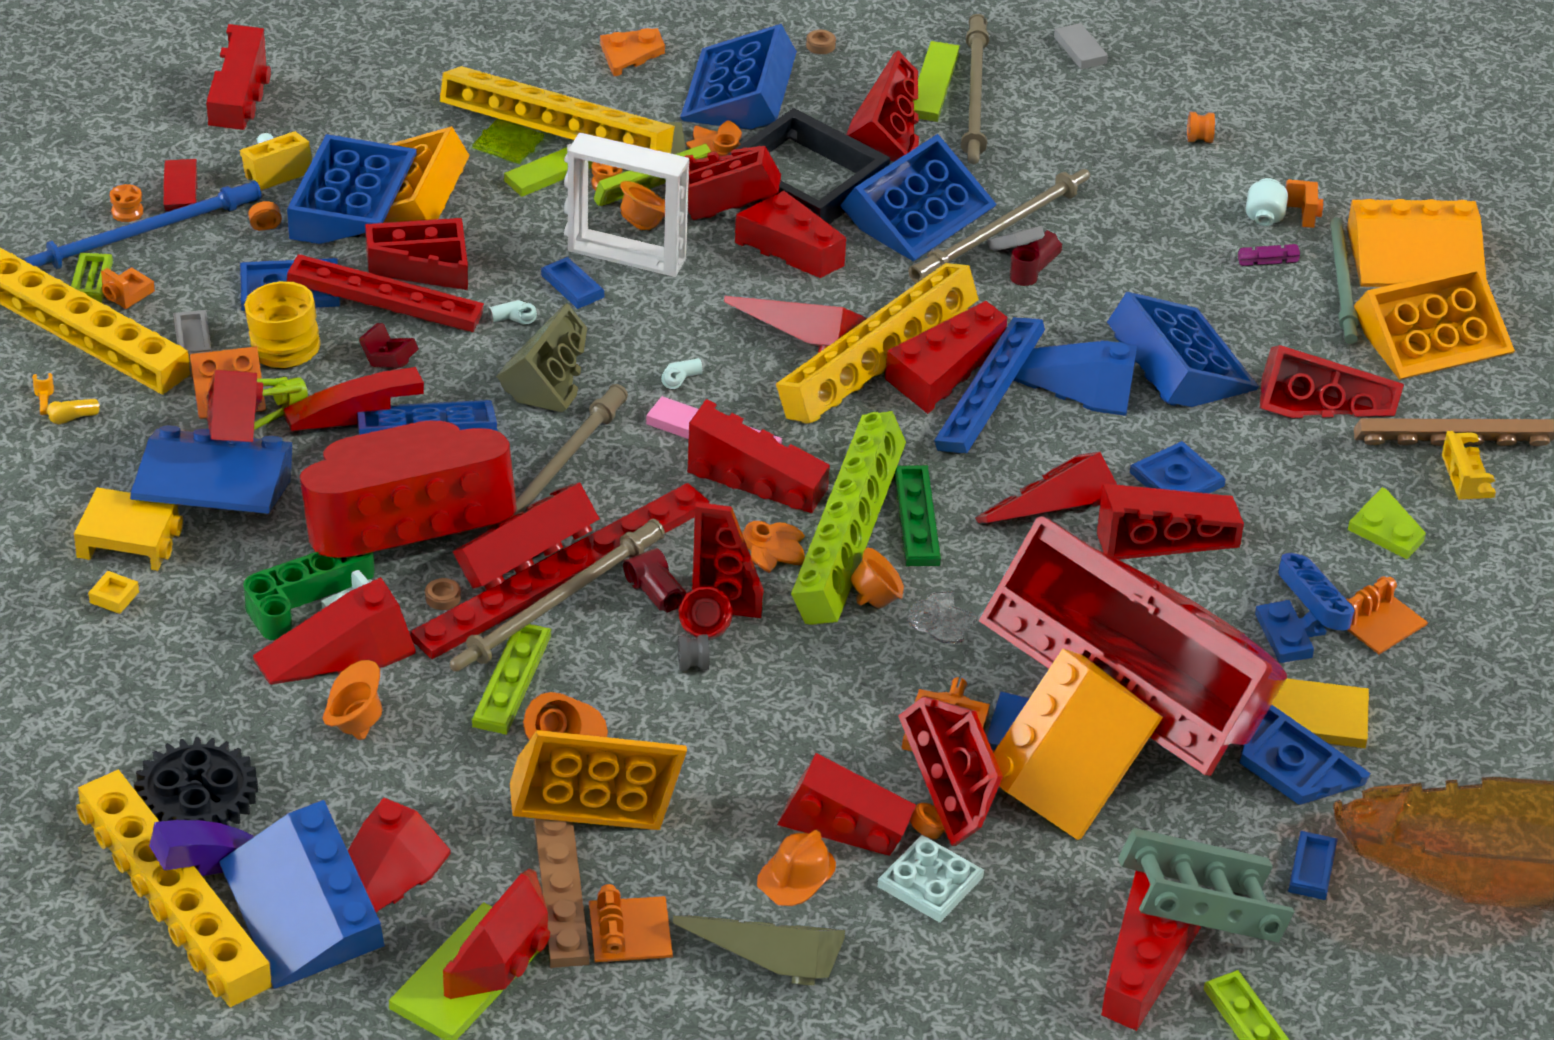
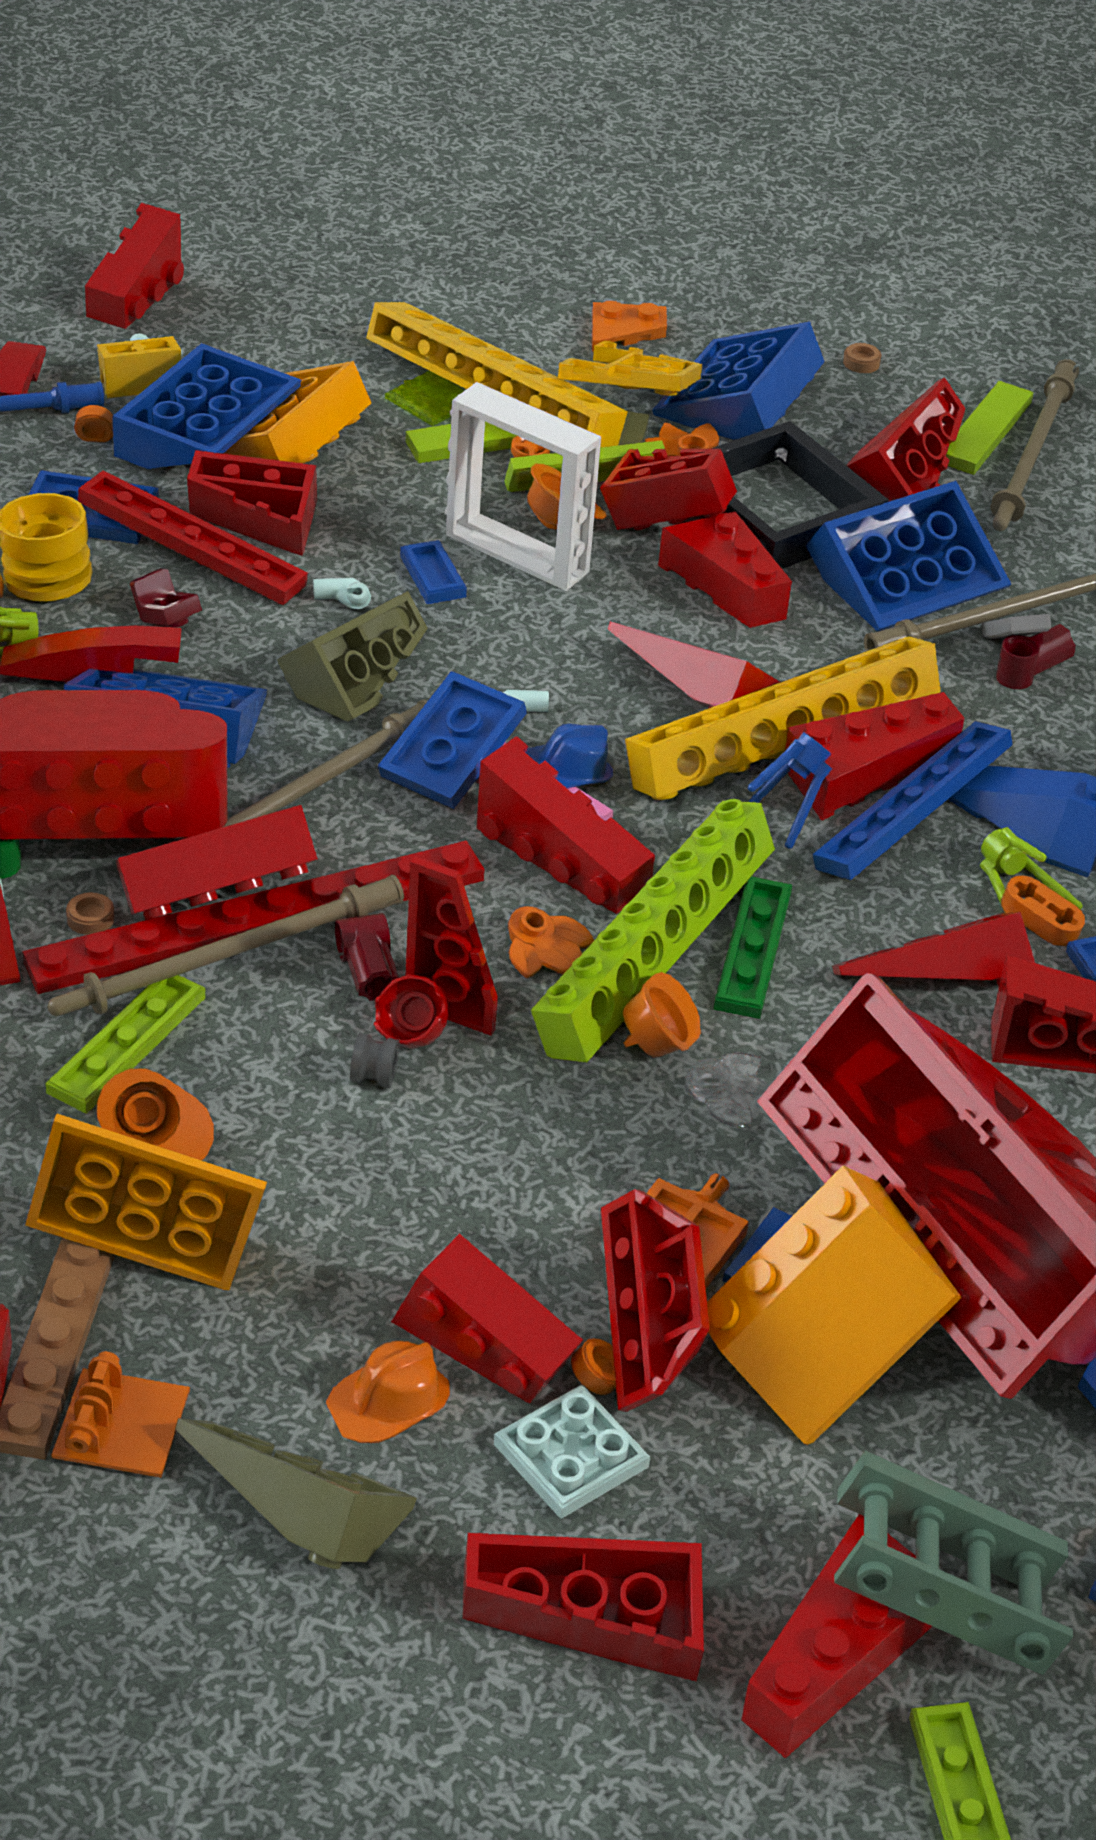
camera: 15 degrees right, 0 degrees up
none -> blue plate [378,671,527,809]
none -> red wedge [462,1533,704,1682]
none -> blue piece [525,723,613,788]
none -> yellow wing [558,340,702,396]
none -> blue plant [748,732,832,849]
none -> lime plant [980,827,1083,913]
none -> orange beam [1001,875,1085,946]

